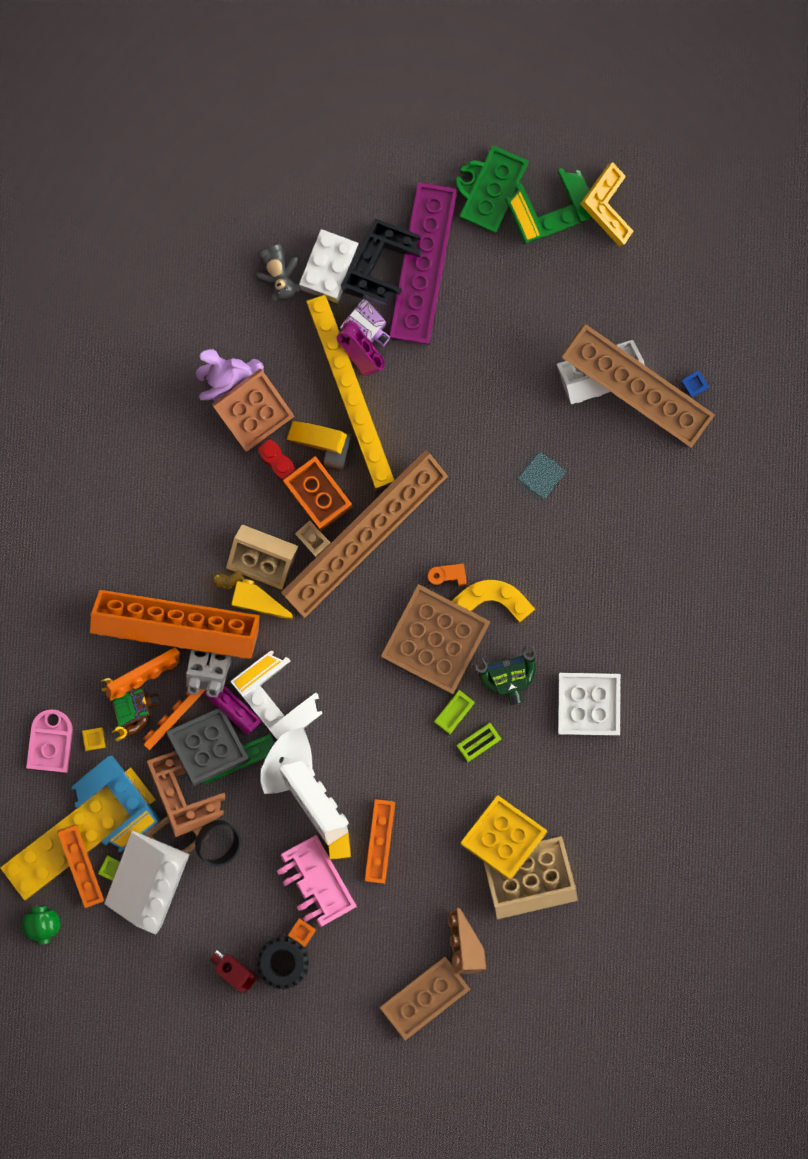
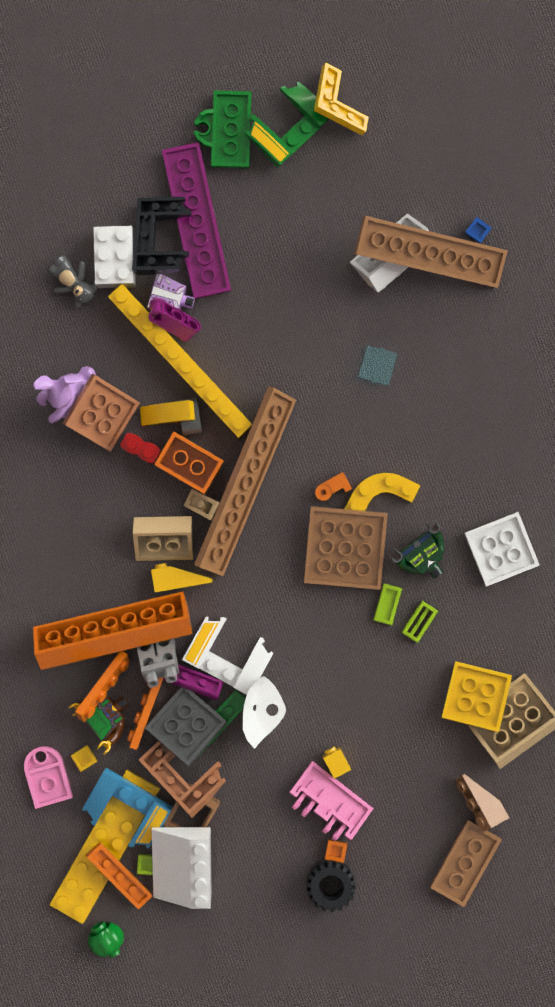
camera: 30 degrees left, 5 degrees up
black tyre [195,820,241,867] -> none
dark red torso [210,951,259,993] -> none
clear yellow arm [213,570,244,589] -> none
white slope [280,761,349,845] -> none
orange plate [365,799,395,884] -> none

